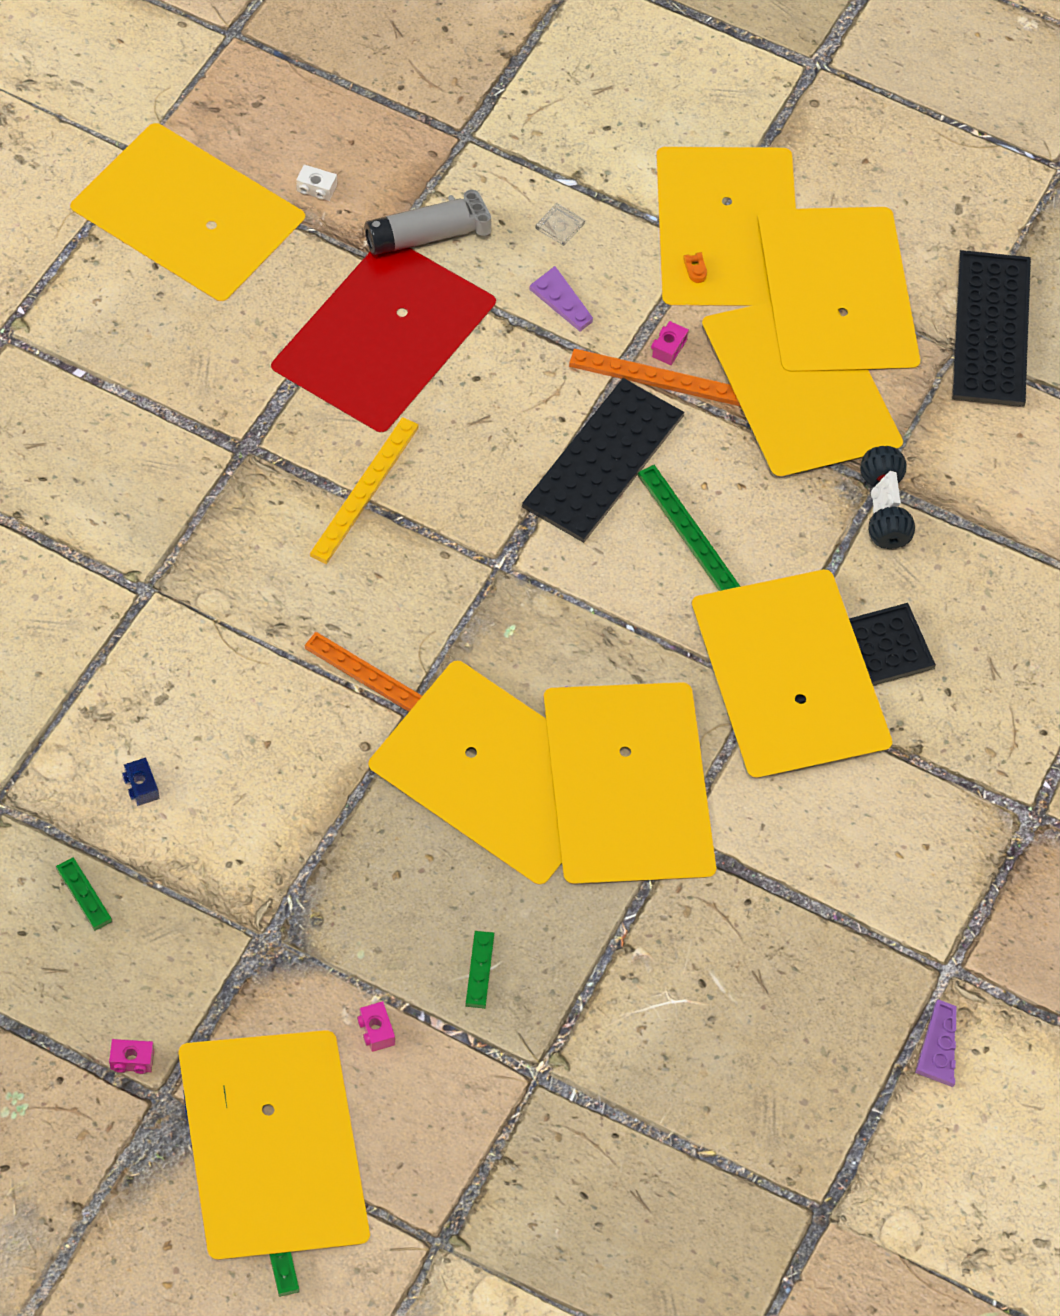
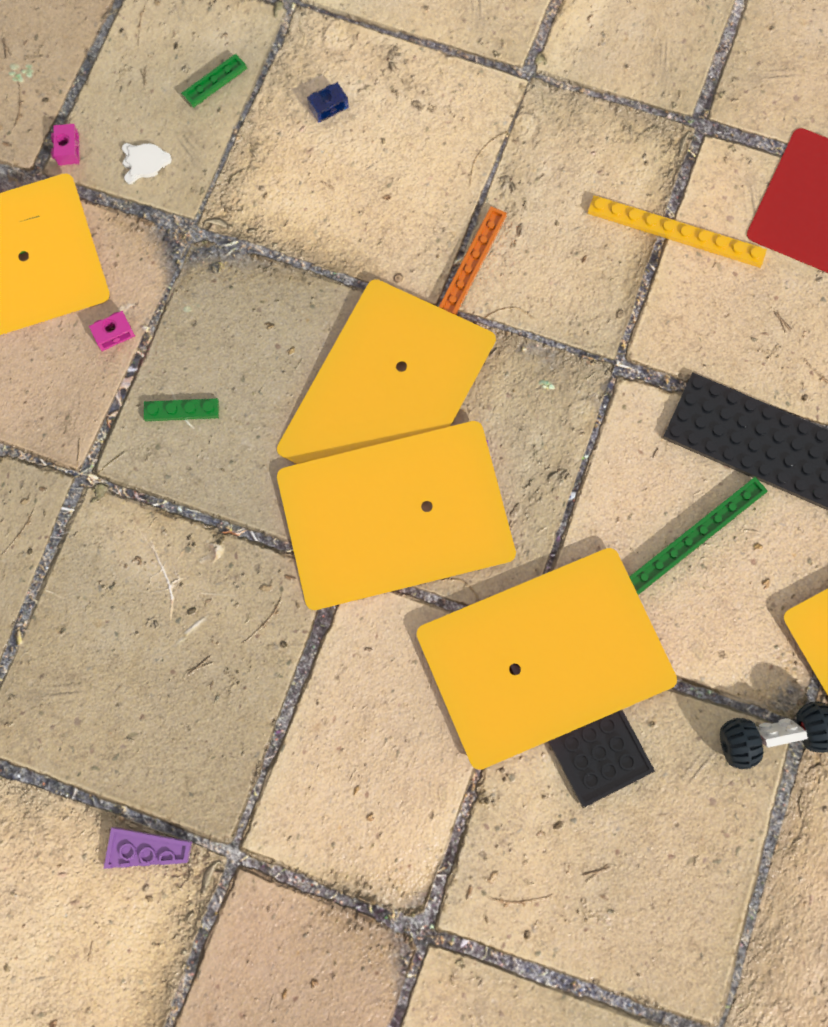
camera: 90 degrees right, 15 degrees up
none -> white tile [122,143,172,184]

